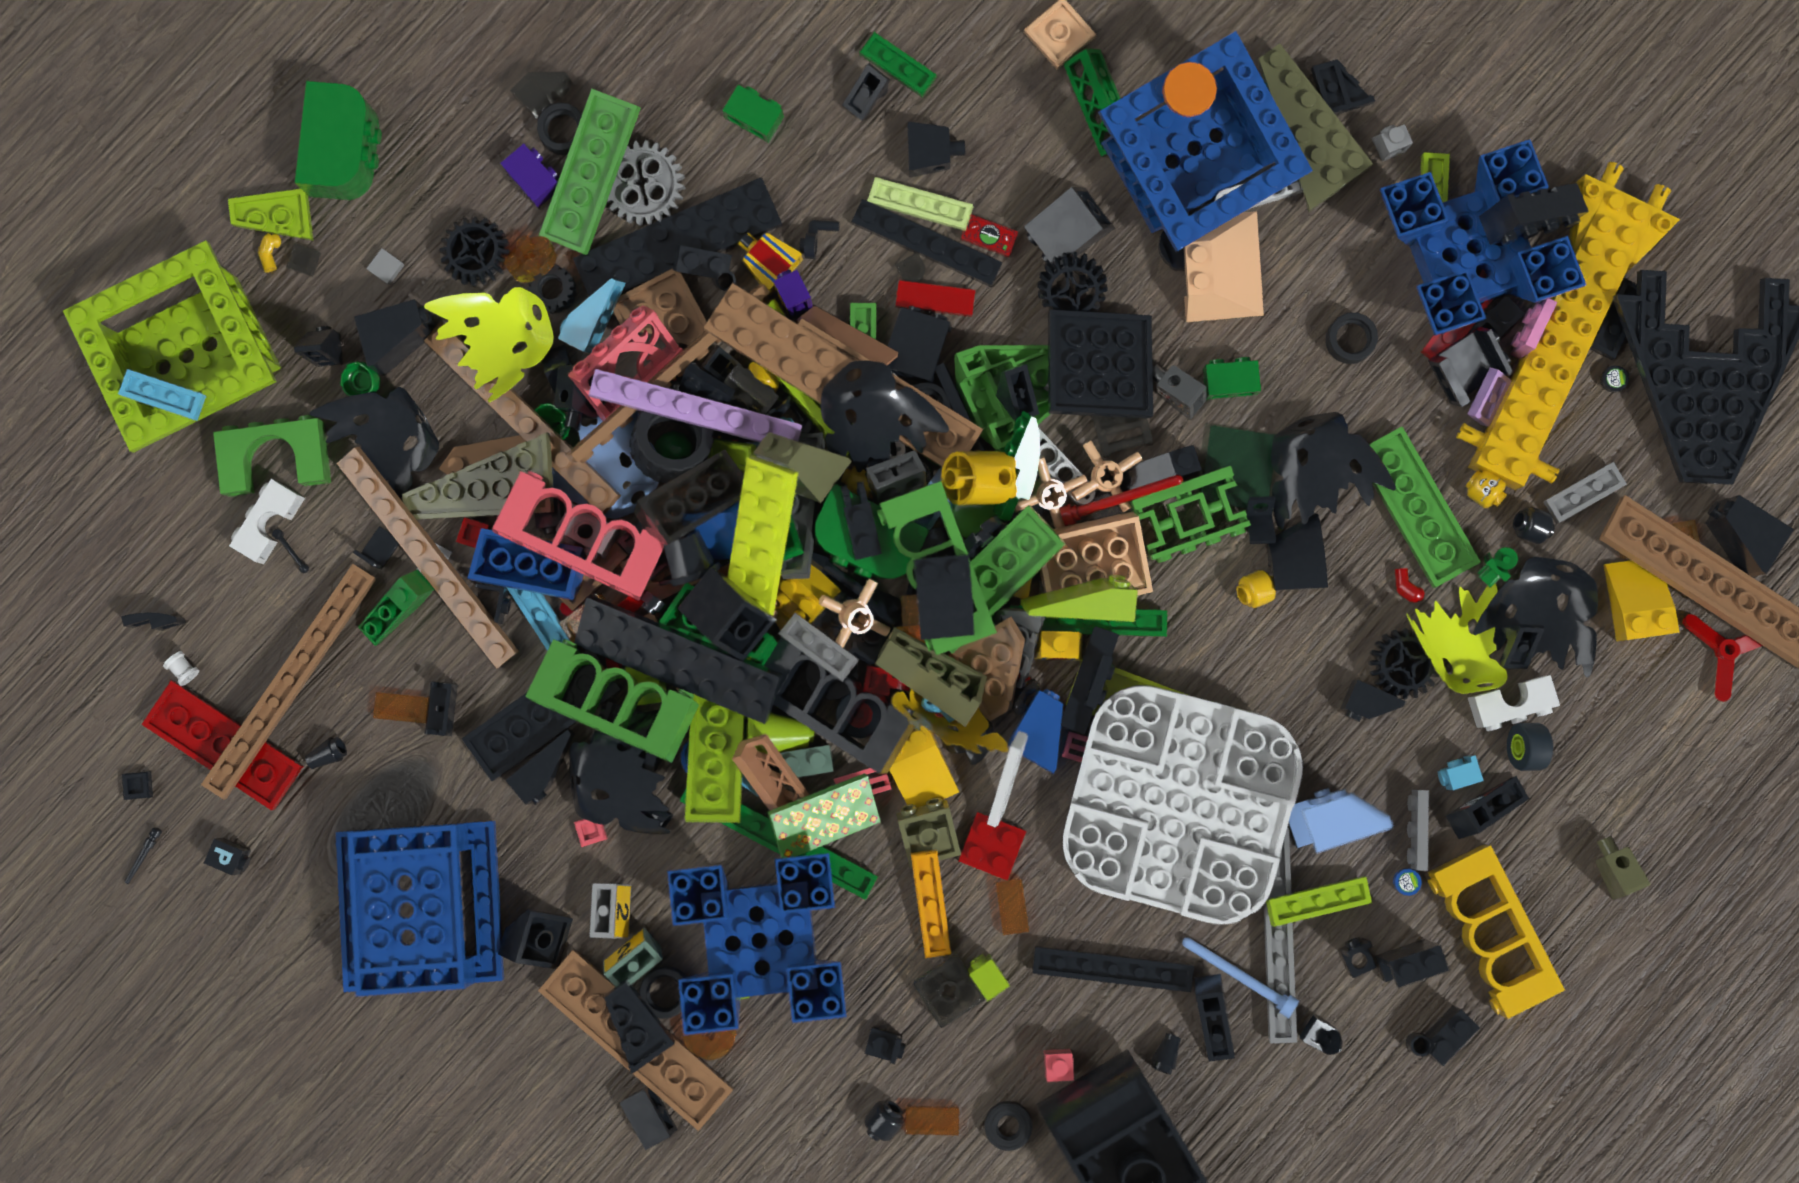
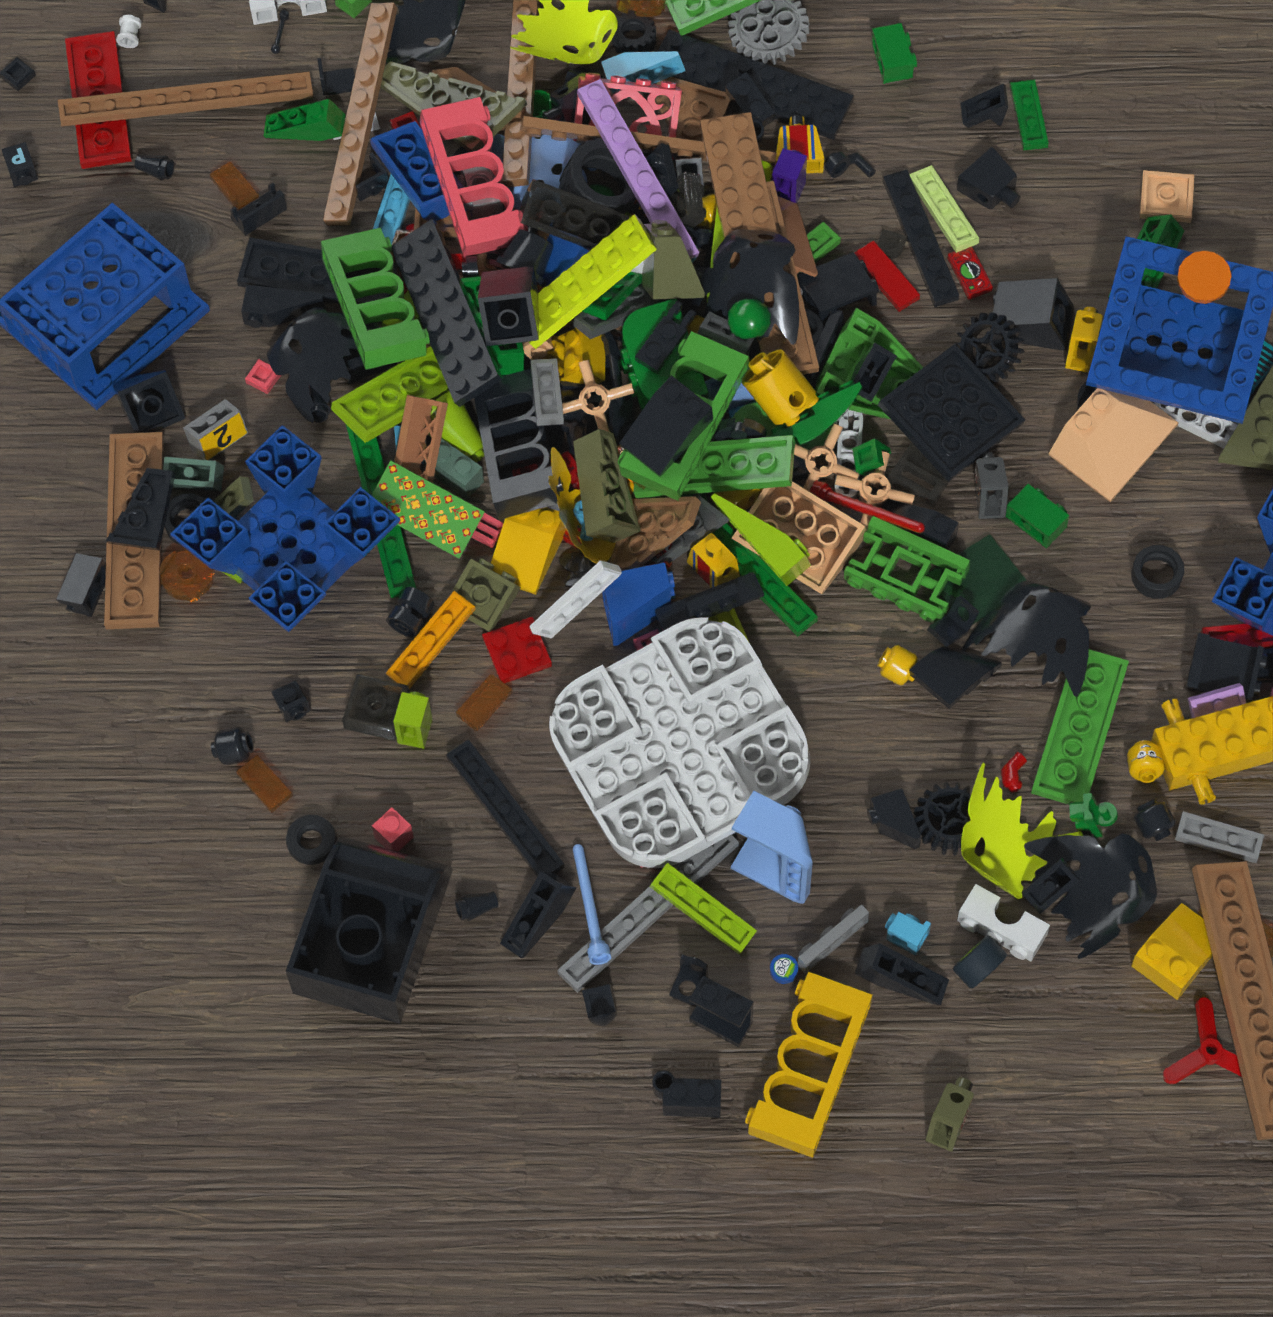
camera: 45 degrees right, 20 degrees down
none -> olive plate [213,476,254,518]
none -> black wheel [386,587,435,638]
none -> green hair [728,299,771,339]
none -> green panel [852,439,891,477]
none -> yellow torso [1065,307,1103,373]

